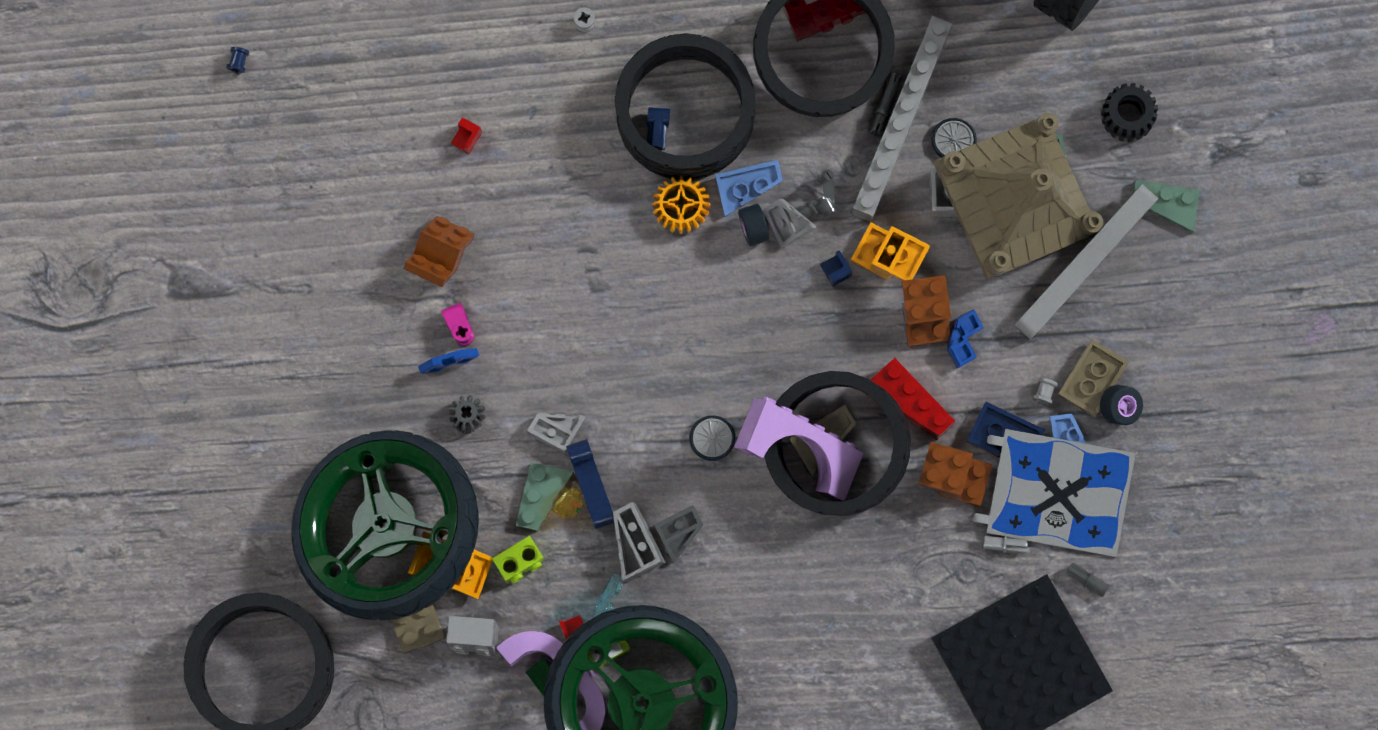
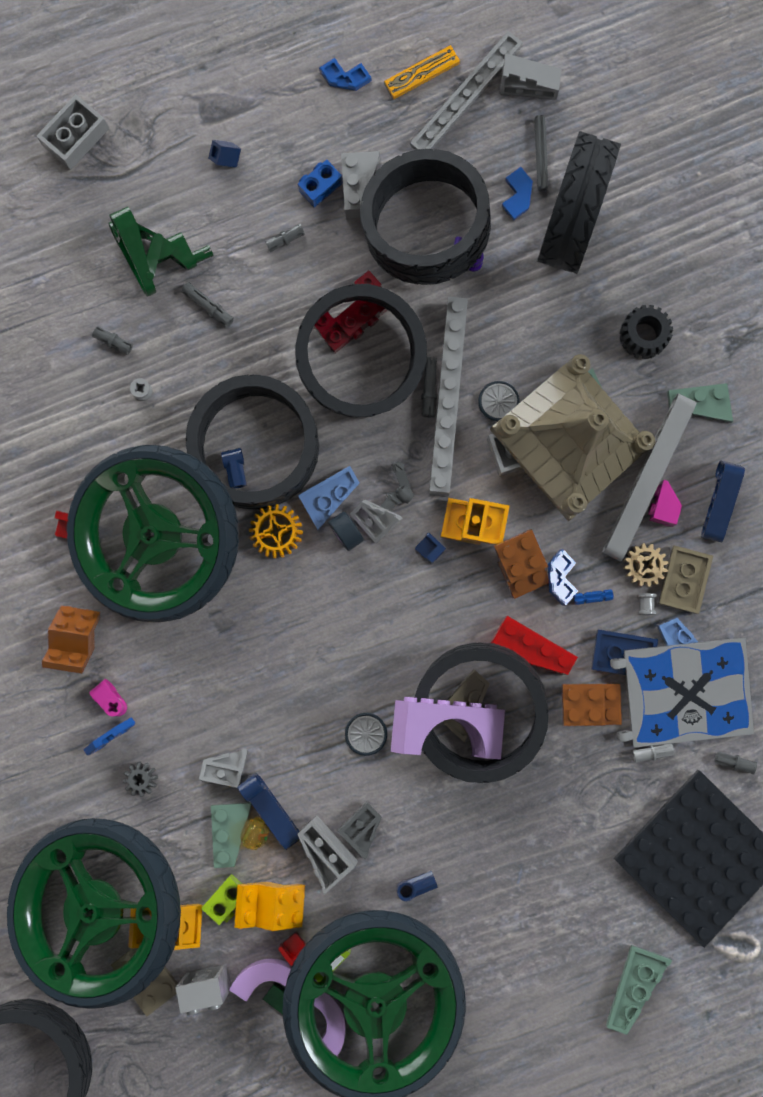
camera: 15 degrees left, 5 degrees up
clear light blue plate [592,573,623,617] -> none
black wheel [1100,385,1143,426] -> none
none -> dark green wheel [67,445,239,622]
none -> light orange bracket [234,881,305,931]
none -> dark blue piece [396,870,438,902]
none -> blue axle [573,589,614,605]
none -> tan gear [623,543,669,587]
none -> dark pink slope [648,480,682,527]
none -> dark blue beam [701,460,745,543]

